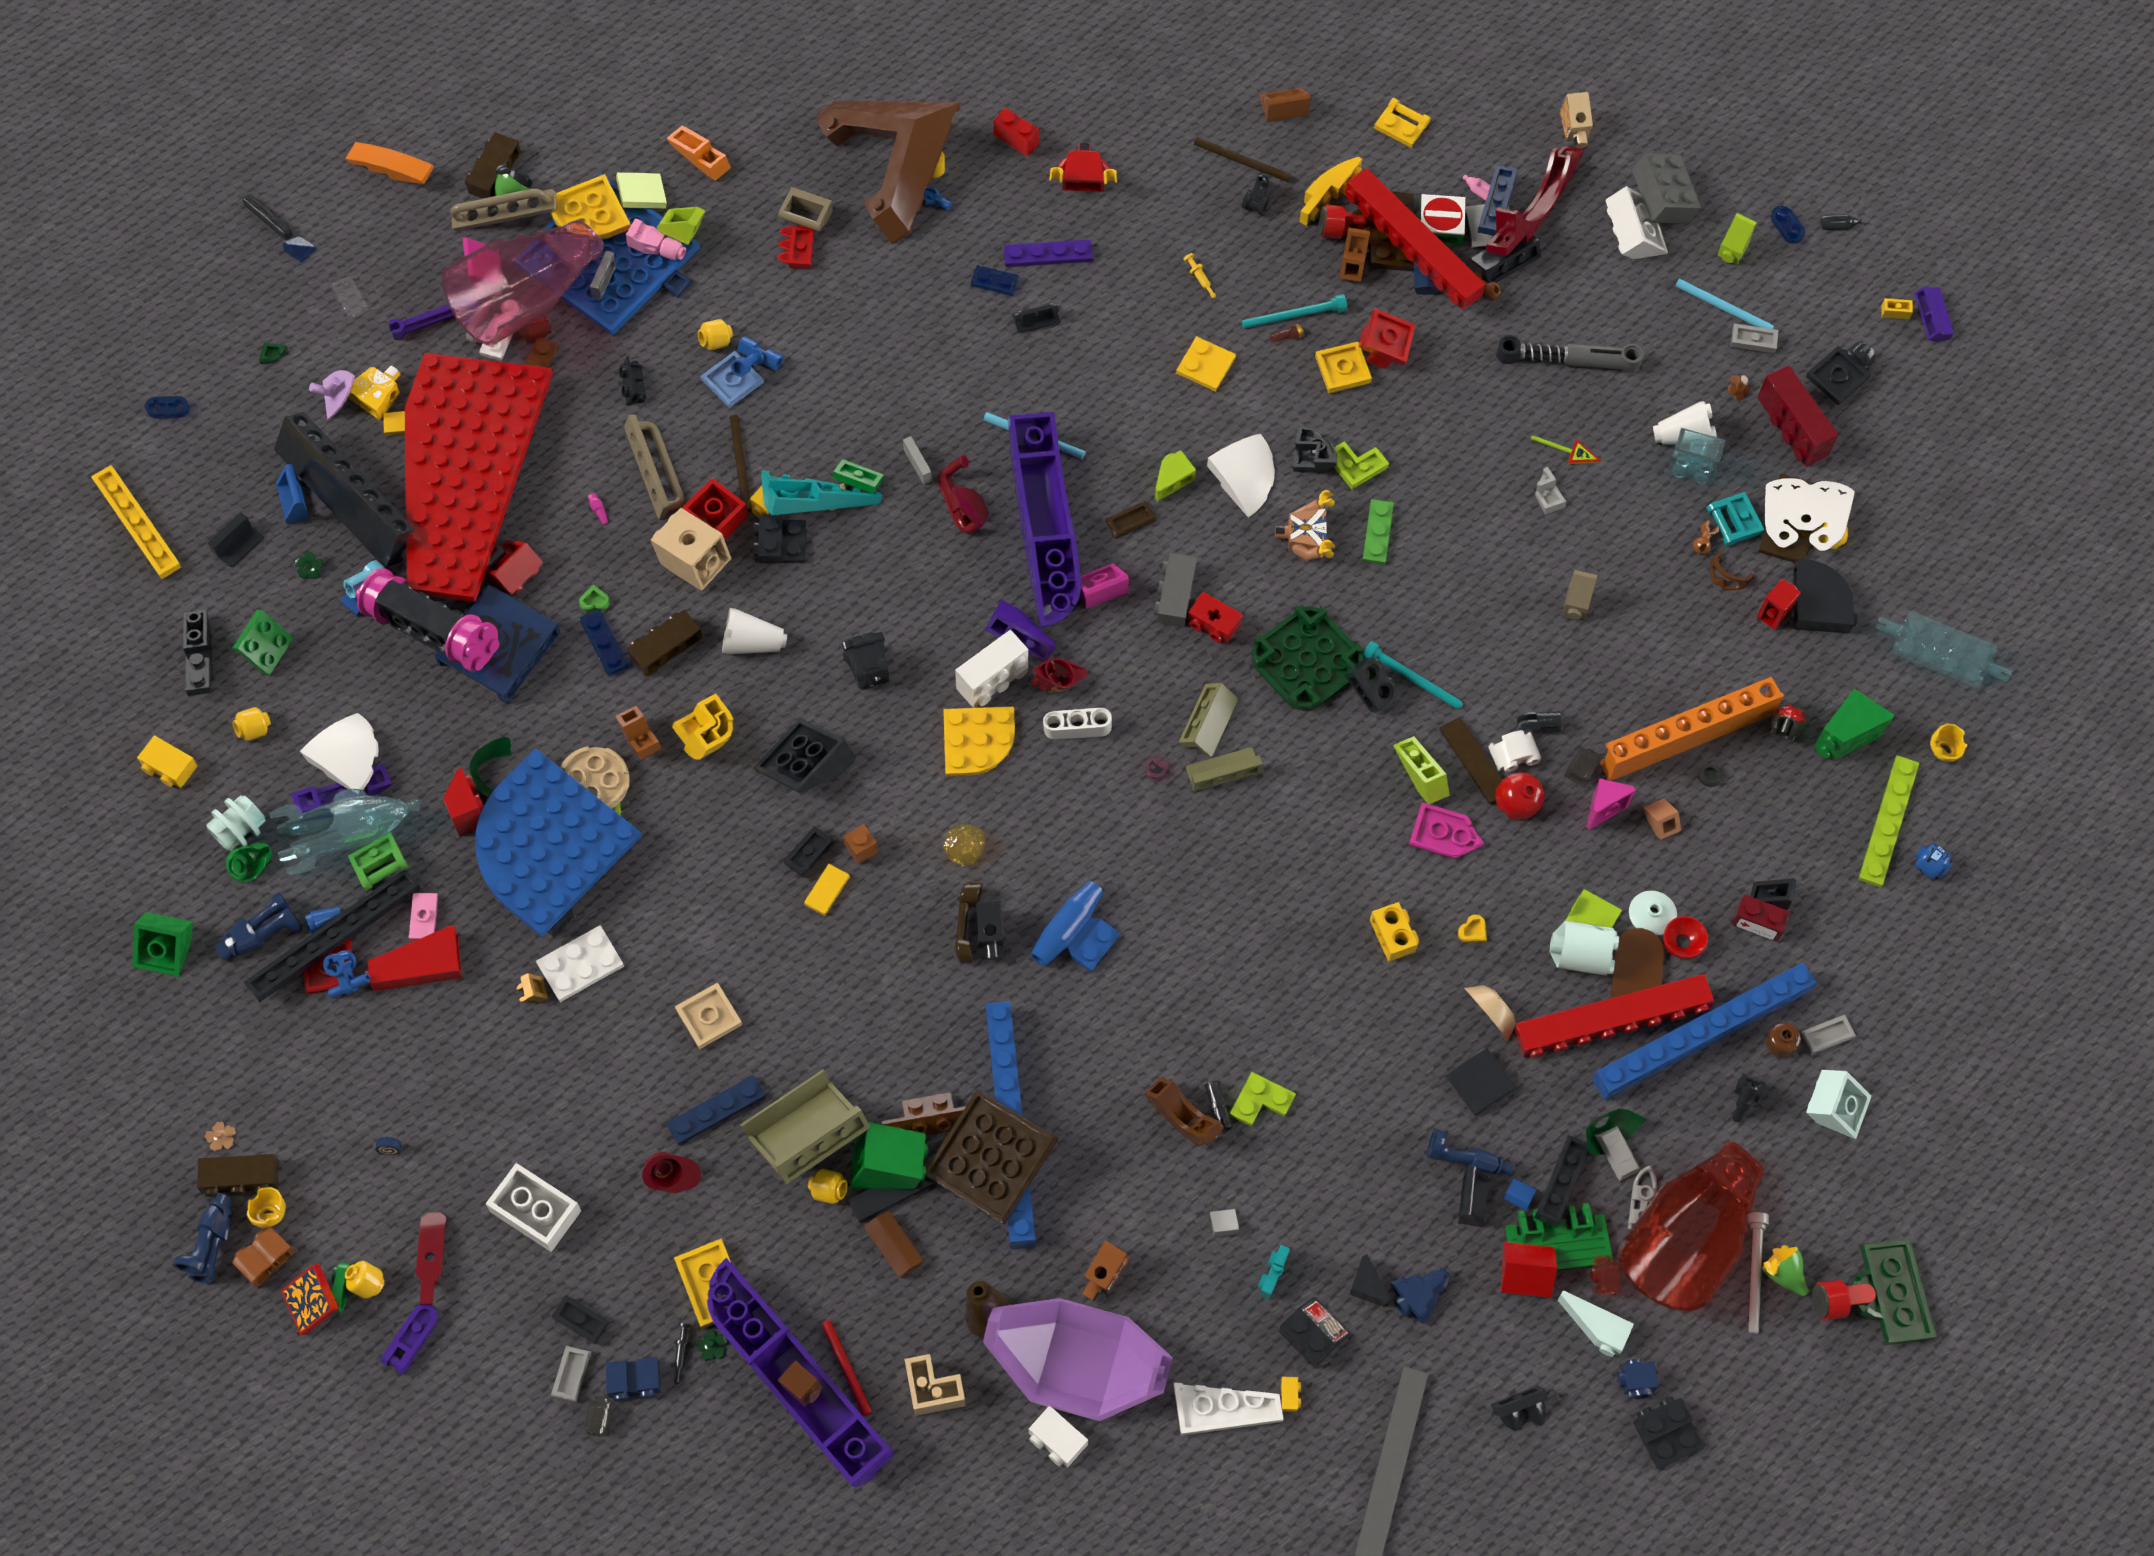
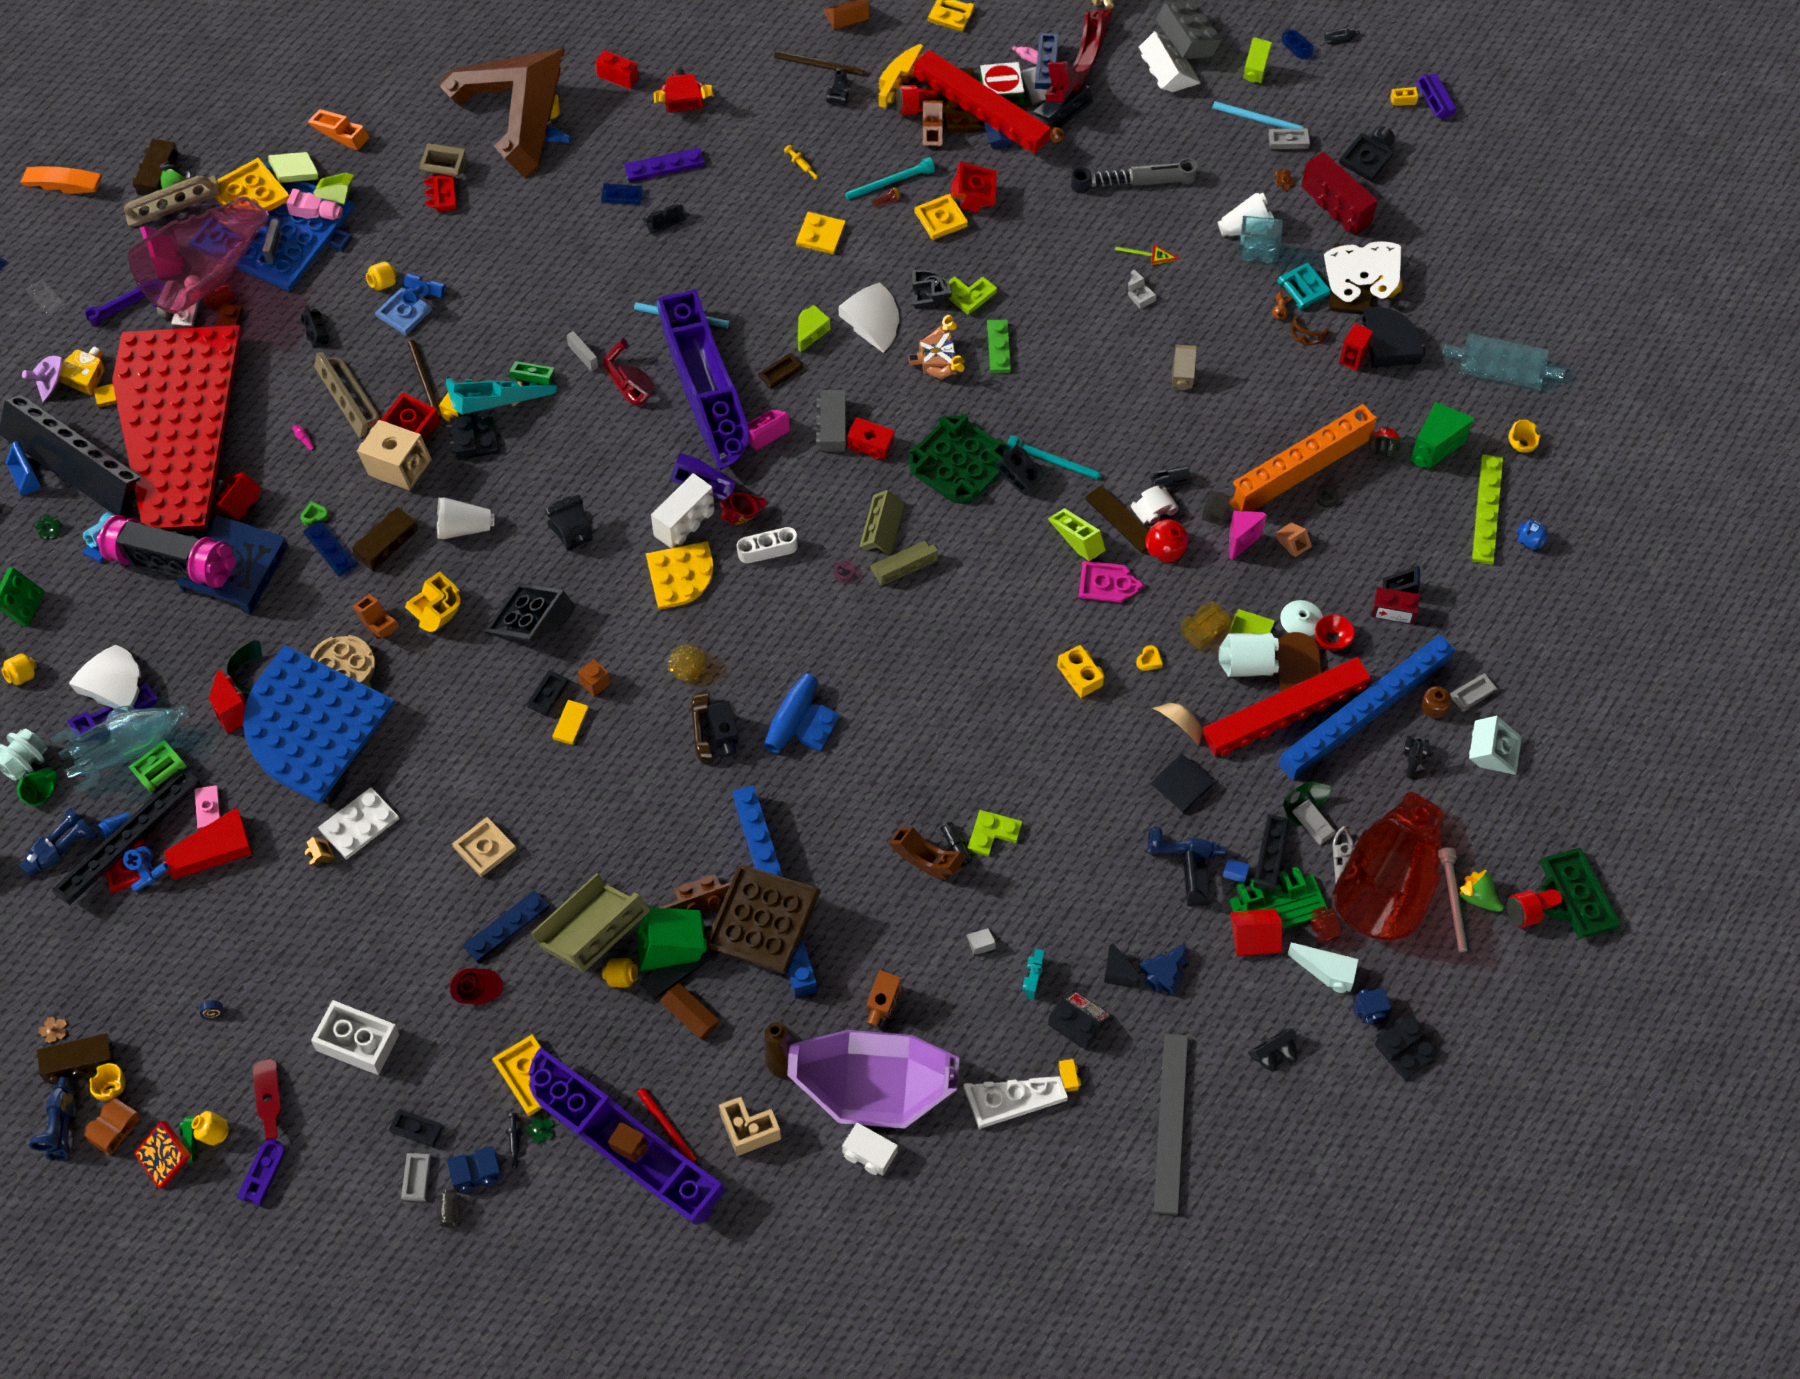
camera: 10 degrees left, 5 degrees down
none -> clear yellow brick [1180,601,1230,650]

